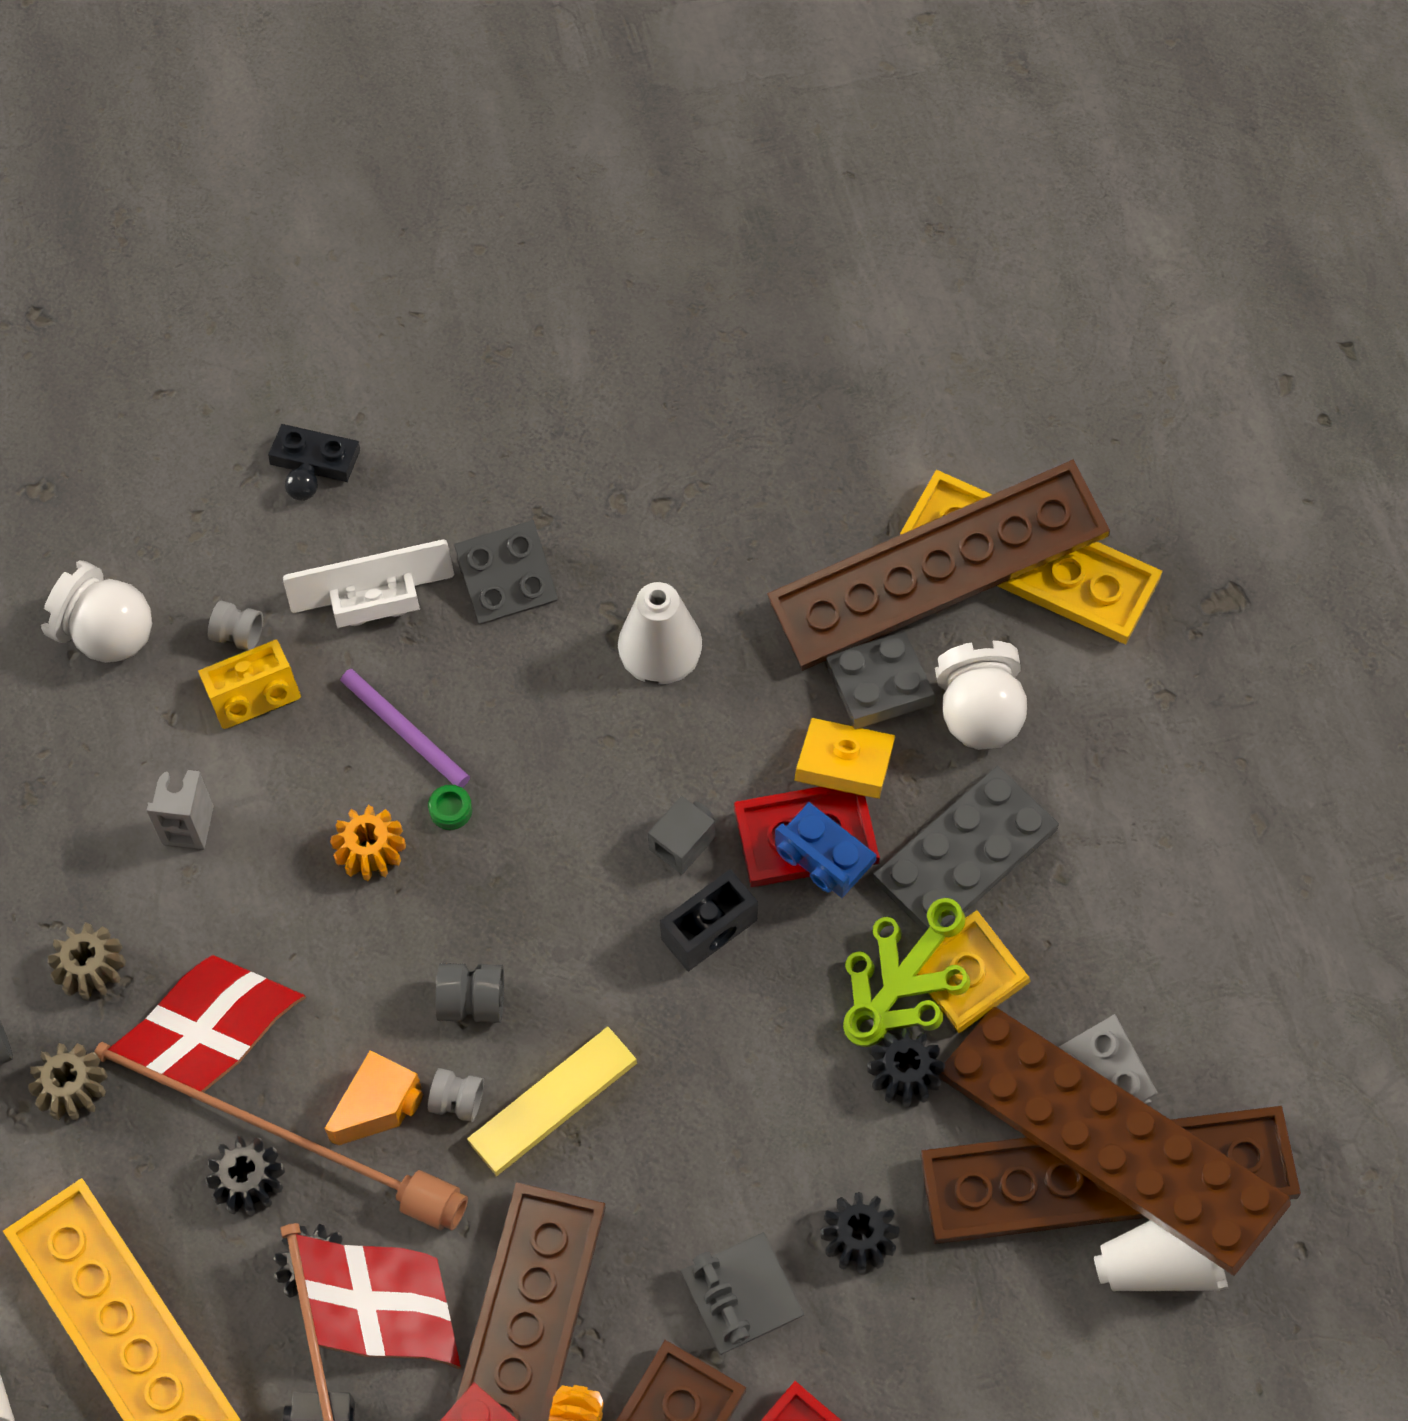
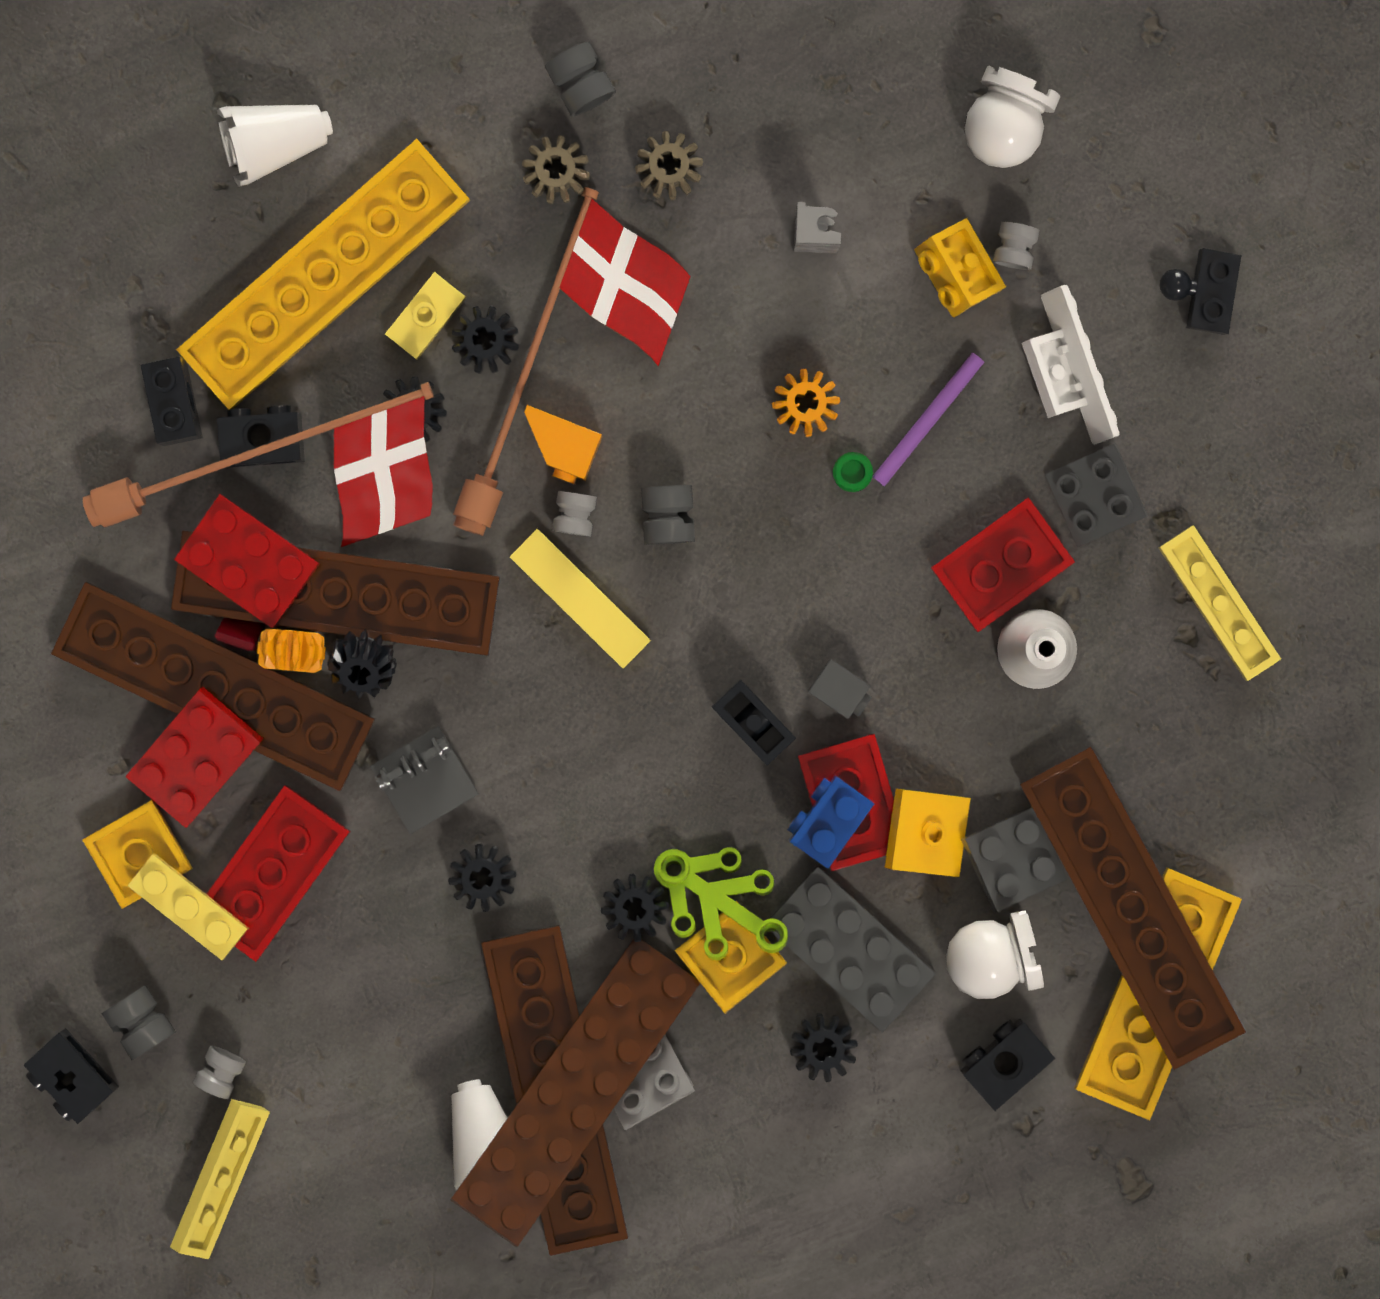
camera: 75 degrees right, 25 degrees up
none -> black gear [327,629,397,699]
none -> light yellow plate [385,272,466,360]
none -> black gear [790,1013,858,1082]
none -> red plate [930,497,1075,633]
none -> black brick [960,1019,1056,1111]
none -> light yellow plate [1158,525,1281,681]

